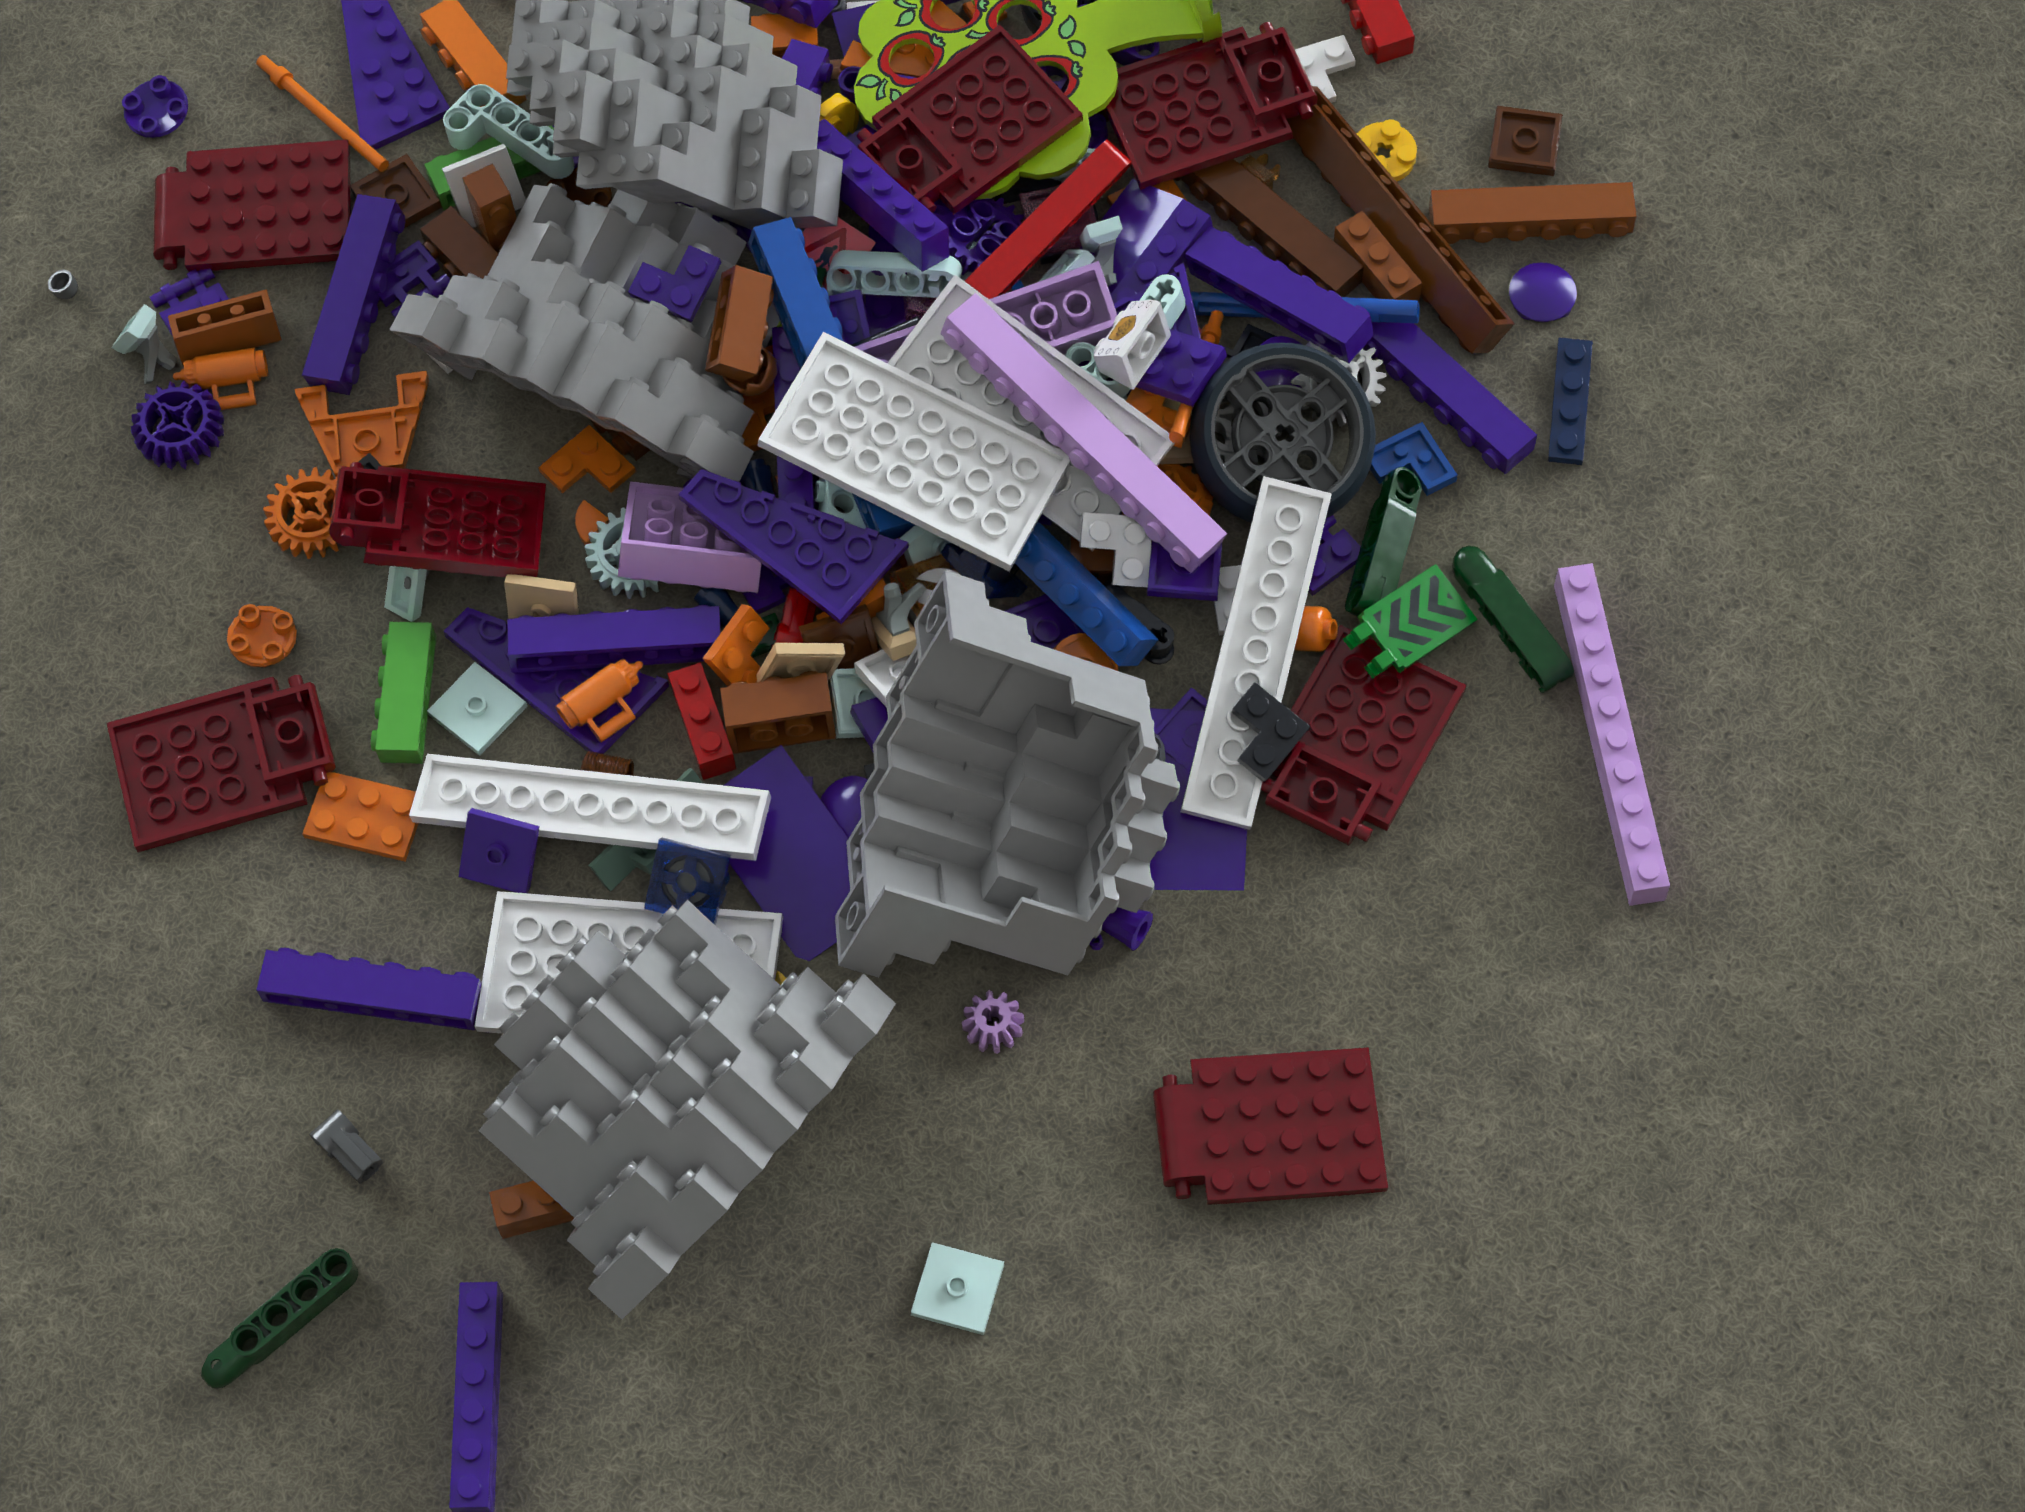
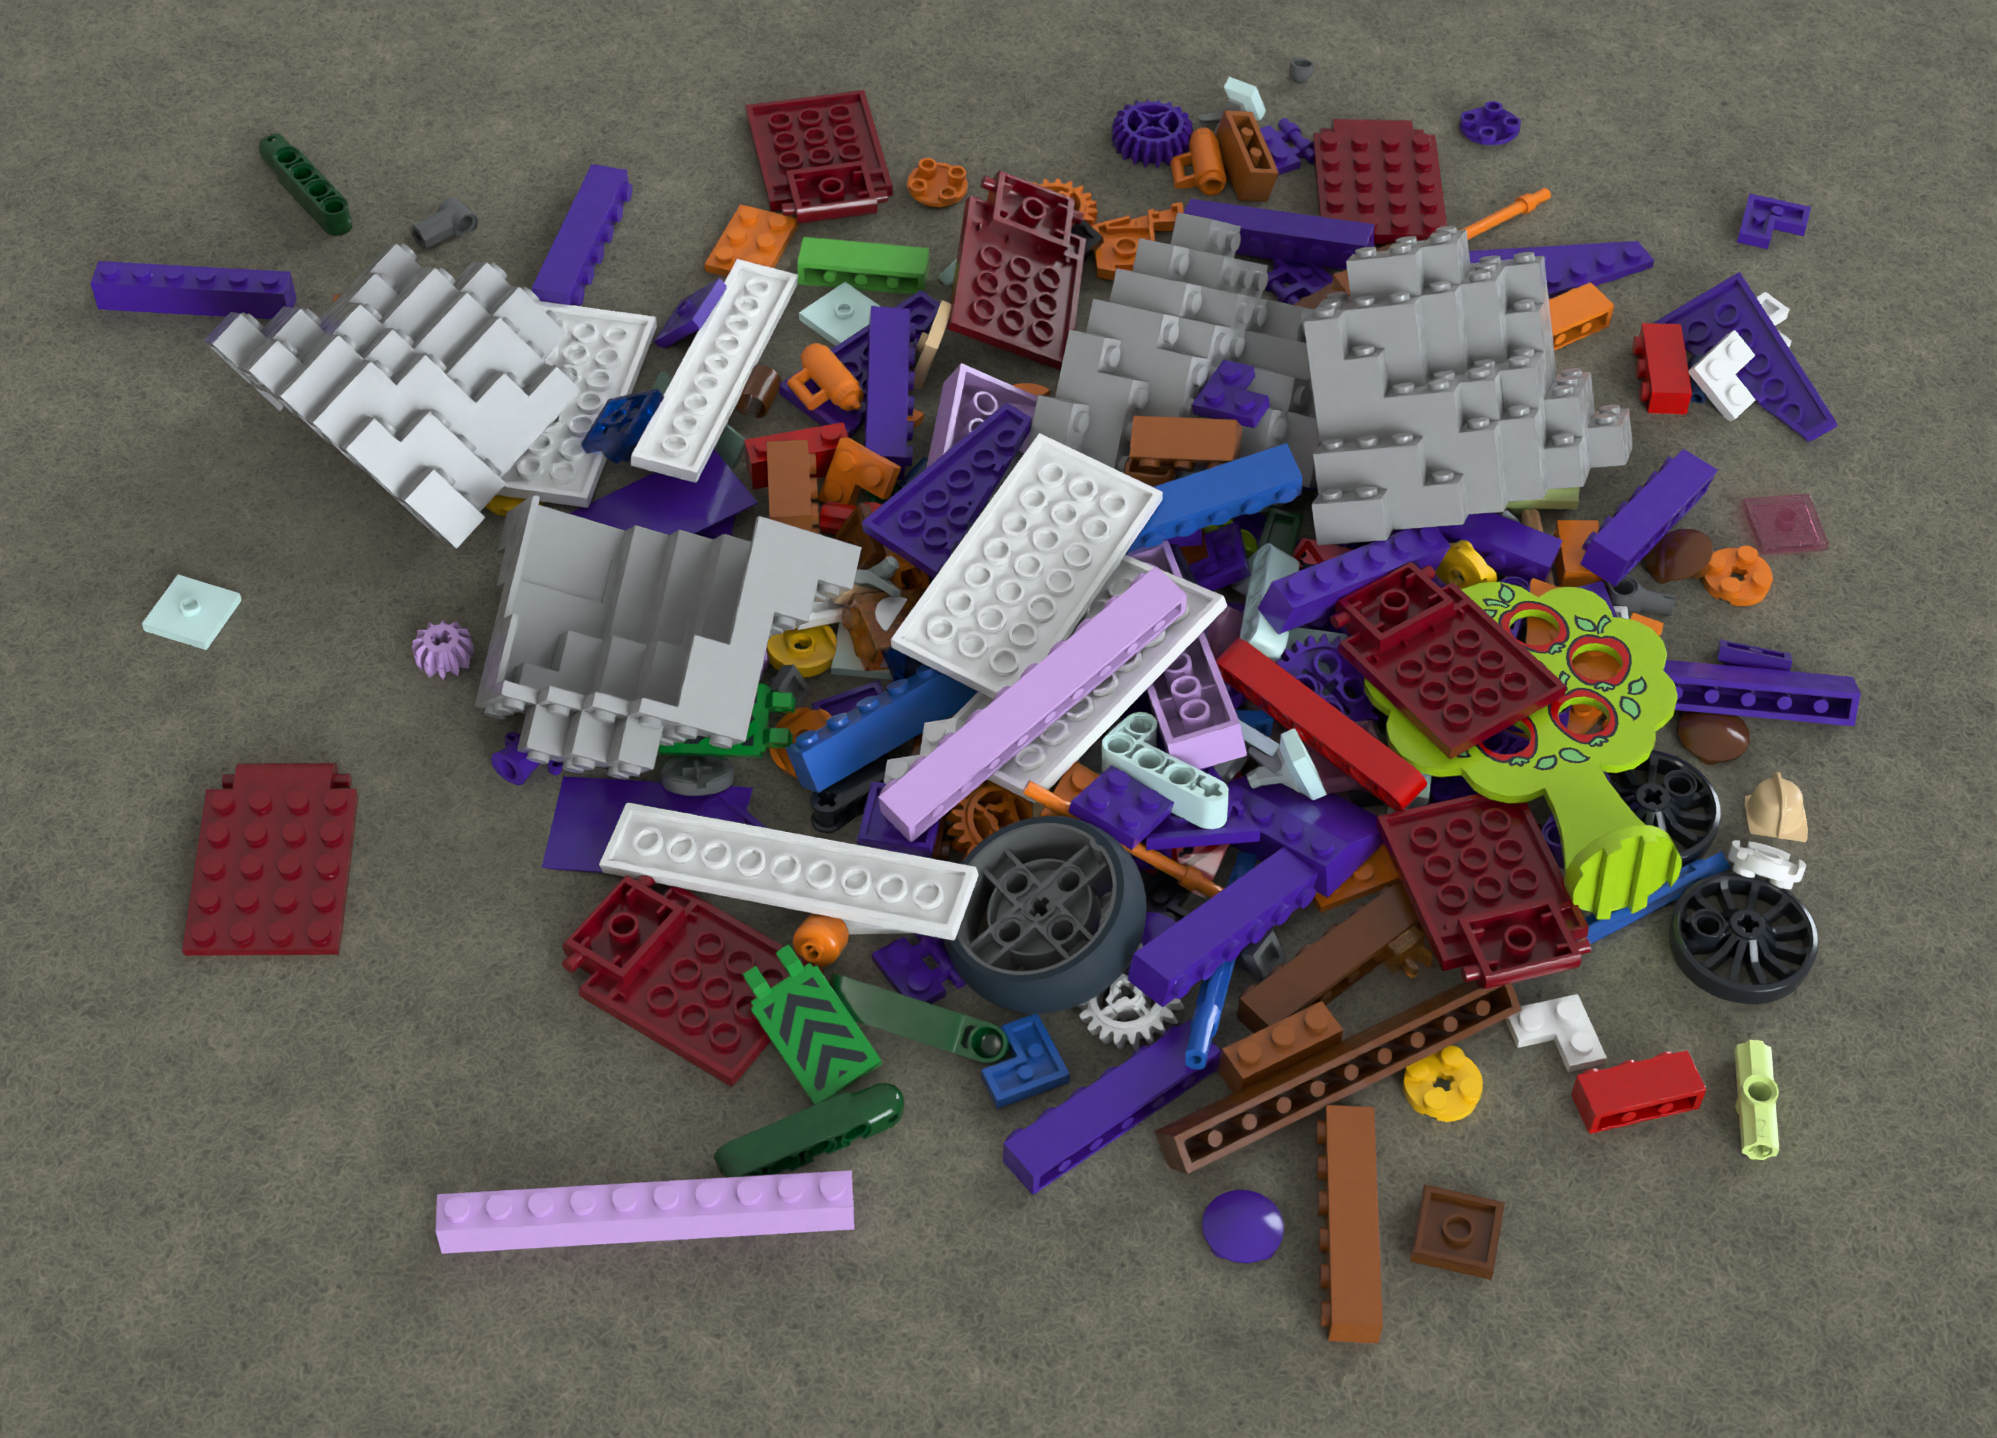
camera: 90 degrees right, 15 degrees down
tan plate [756,643,845,682] -> none
white slope [1093,300,1171,390] -> none
black plate [1231,682,1311,783] -> none
dark blue plate [1548,337,1593,465] -> none

